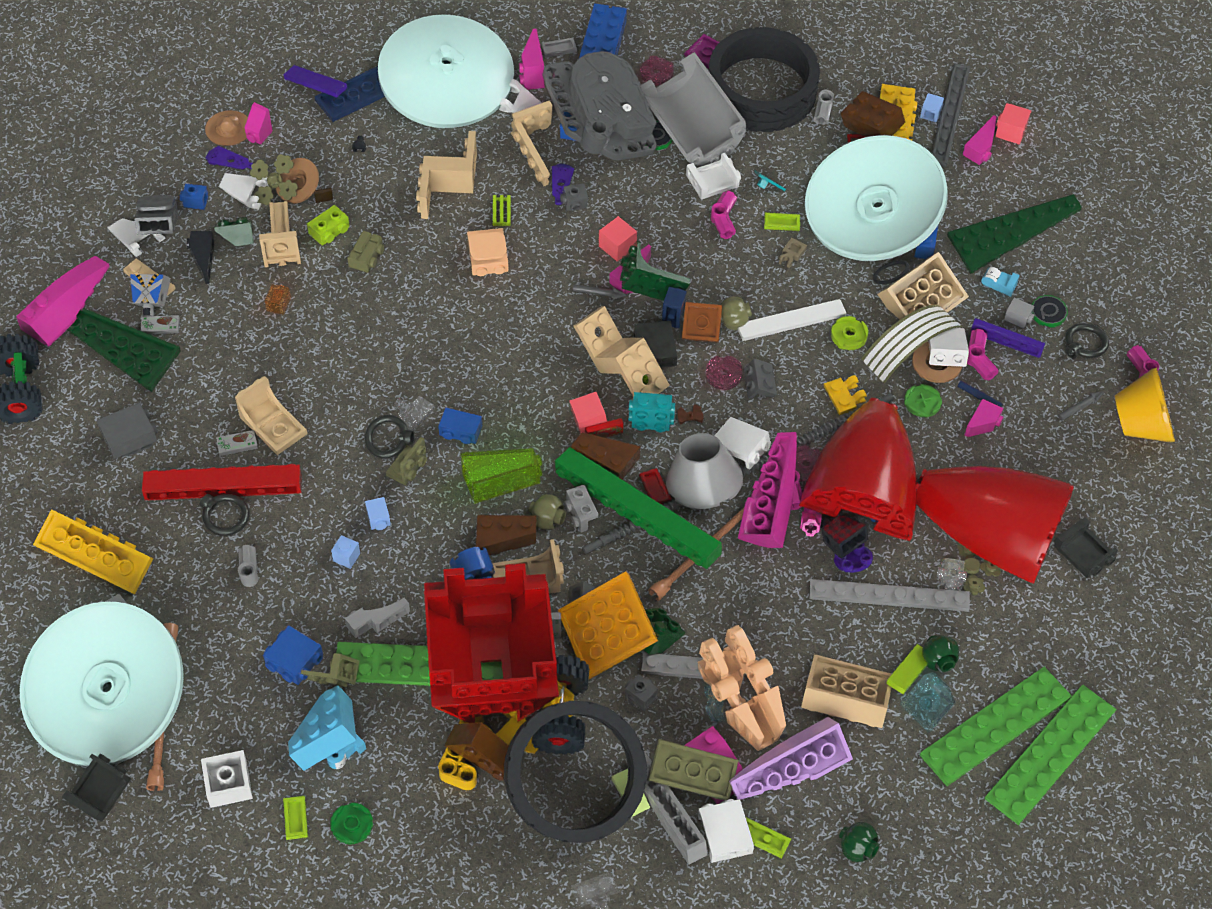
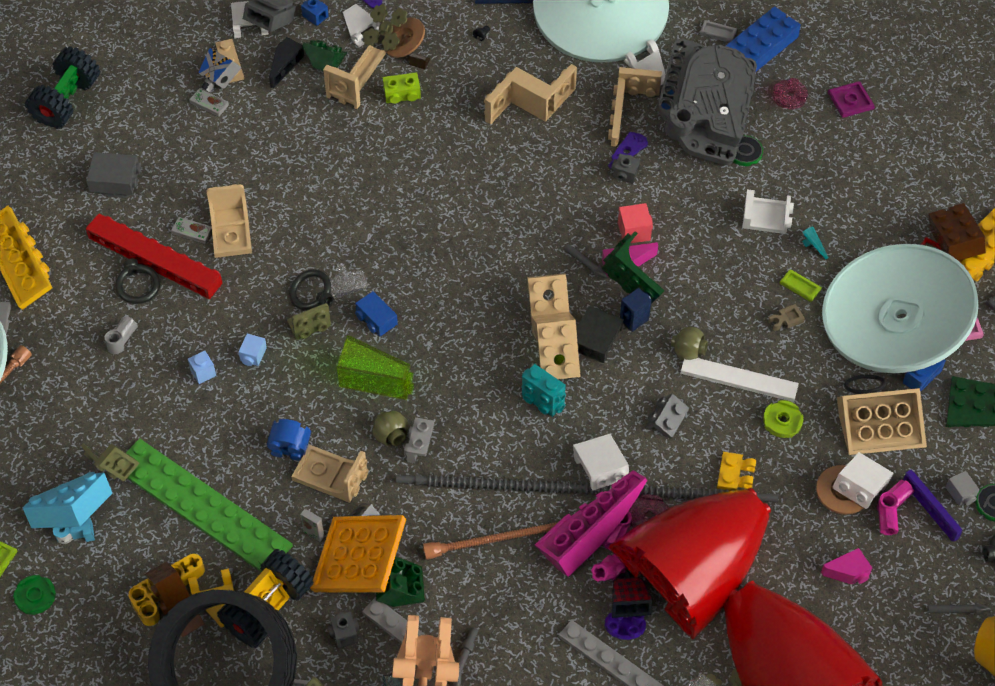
camera: 35 degrees right, 0 degrees up
dark pink wedge [16,256,110,347] -> none
dark green wing [67,308,181,392] -> none
blue brick [263,626,323,685] -> none
clear orange brick [265,284,291,315] -> none
light grey slope [345,598,410,638] -> none
olive brick [348,231,384,273] -> none
red panel [424,563,559,723] -> none
light nougat brick [467,228,508,276] -> none
reddish brown wedge [476,515,537,555] -> none
lime tile [493,195,511,226] -> none
dark pink slope [519,28,545,90] -> none
green brick [555,447,722,569] -> none
coral head [570,392,607,434] -> none
reddish brown wedge [571,432,641,480] -> none
red tile [585,418,623,438] -> none
red tile [639,468,672,504] -> none
light grey cylinder [640,52,746,166] -> none
light grey cone [666,433,743,509] -> none
copper piece [677,404,703,425] -> none
dark orange plate [682,302,722,343] -> none
clear pink plate [705,355,743,391] -> none
black tyre [708,27,820,132] -> none
dark pink piece [711,191,737,239] -> none
light grey piece [814,90,834,125] -> none
sticker [861,305,962,384] -> none
bright green tile [904,384,942,417] -> none
dark blue piece [957,381,1003,407] -> none
medium azure leg [981,267,1020,297] -> none

